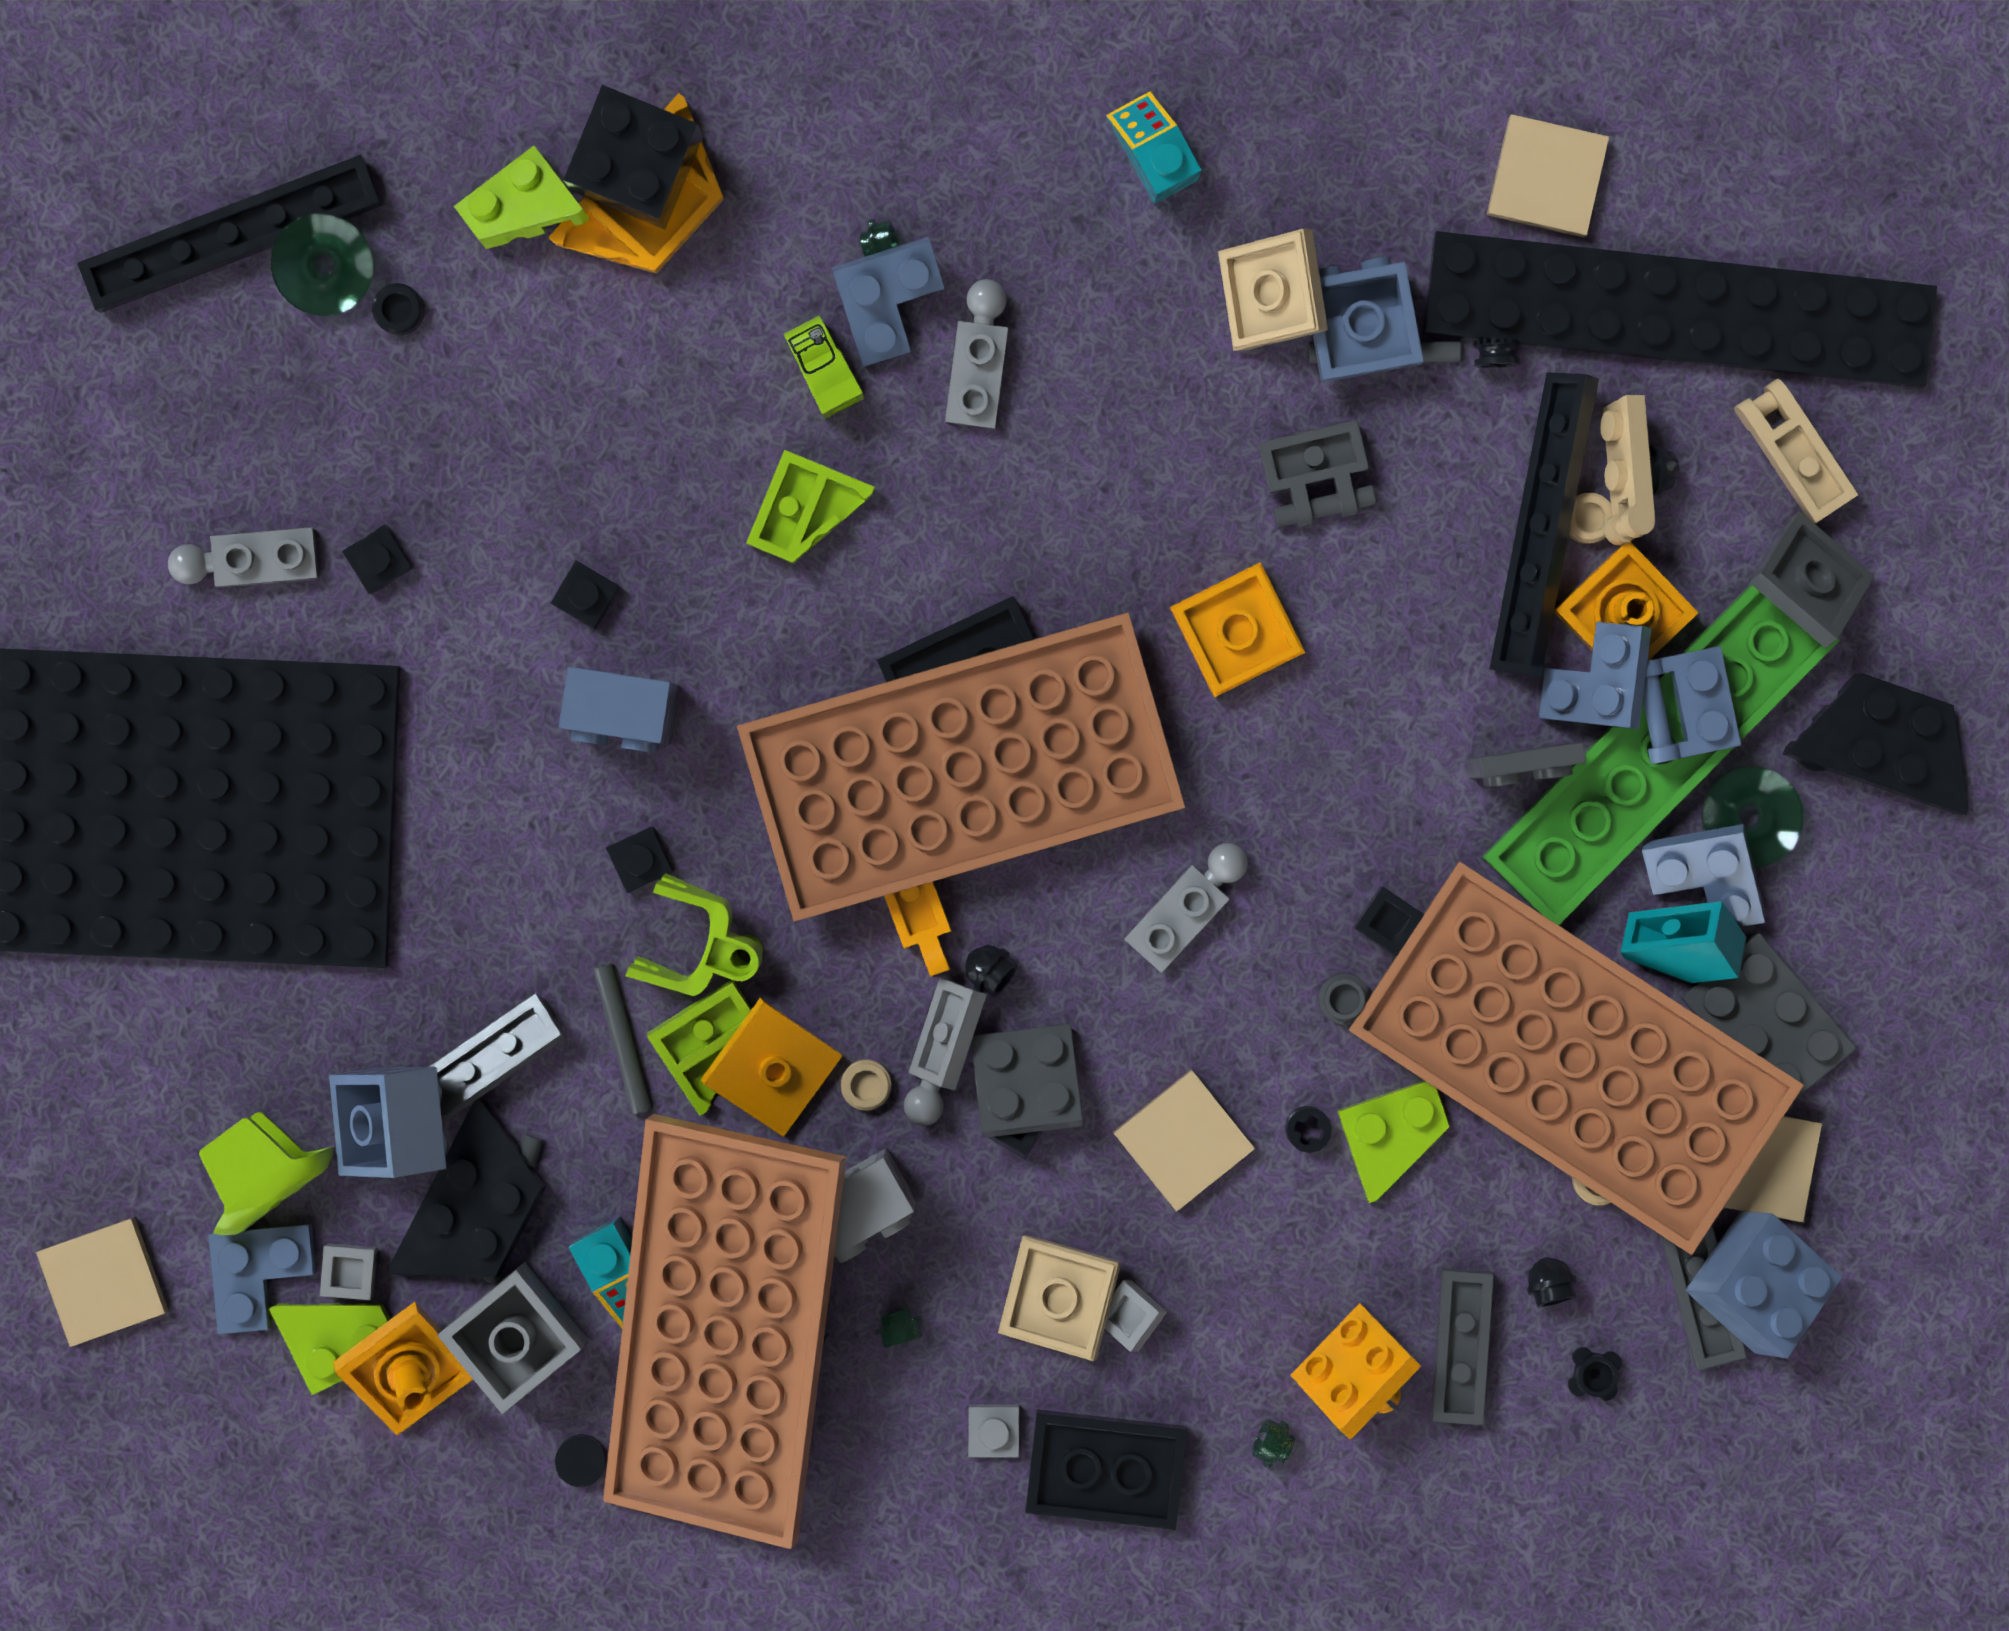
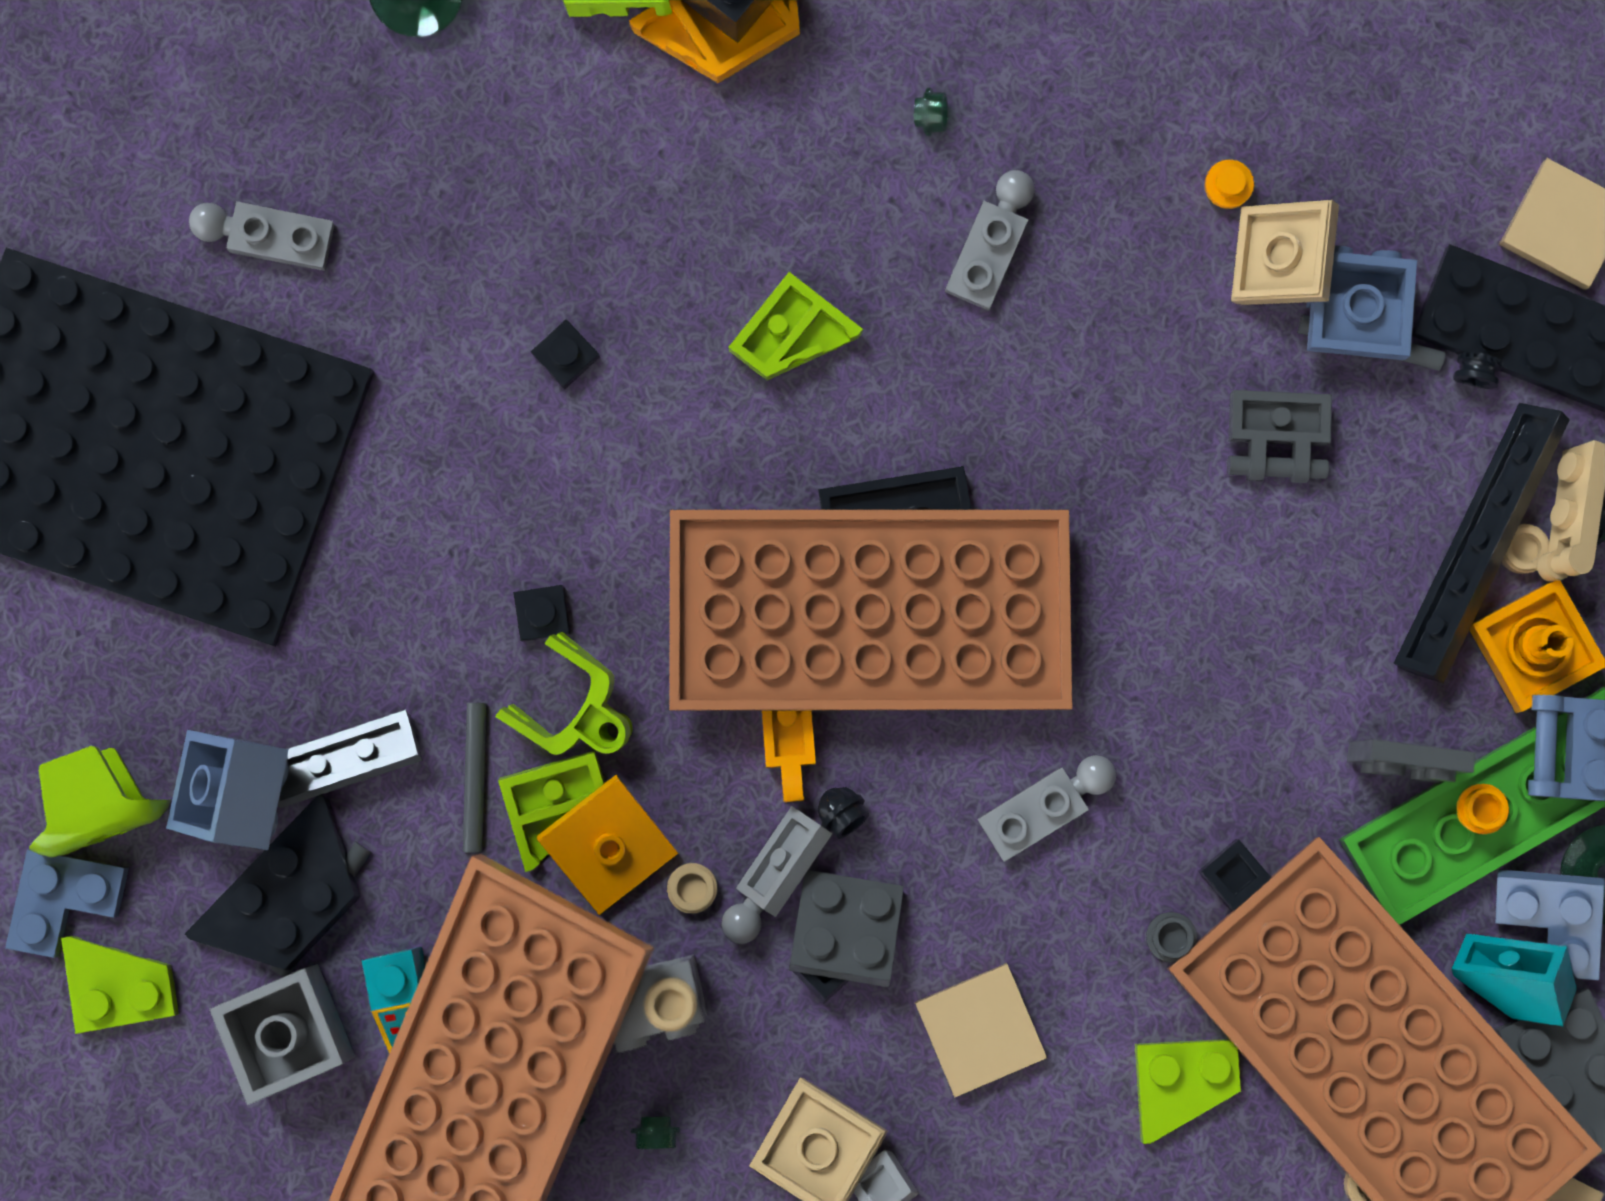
camera: 15 degrees right, 5 degrees down
light grey plate [320,1243,378,1300] -> none
light orange plate [333,1301,473,1435] -> none
black plate [342,524,414,595] -> none
black tile [372,283,425,335] -> none
black tile [555,1434,607,1487] -> none
sand blue brick [558,667,679,753] -> none
lime leg [784,315,864,419] -> none
sand blue plate [832,237,945,367] -> none
teal slope [1106,91,1201,204] -> none
light orange plate [1169,562,1305,698] -> none
black bush [1285,1106,1332,1153] -> none
sand blue plate [1539,622,1651,729] -> none
none -> tan tile [644,977,697,1031]
none -> light orange plate [1204,160,1254,209]
none -> light orange plate [1456,784,1509,834]

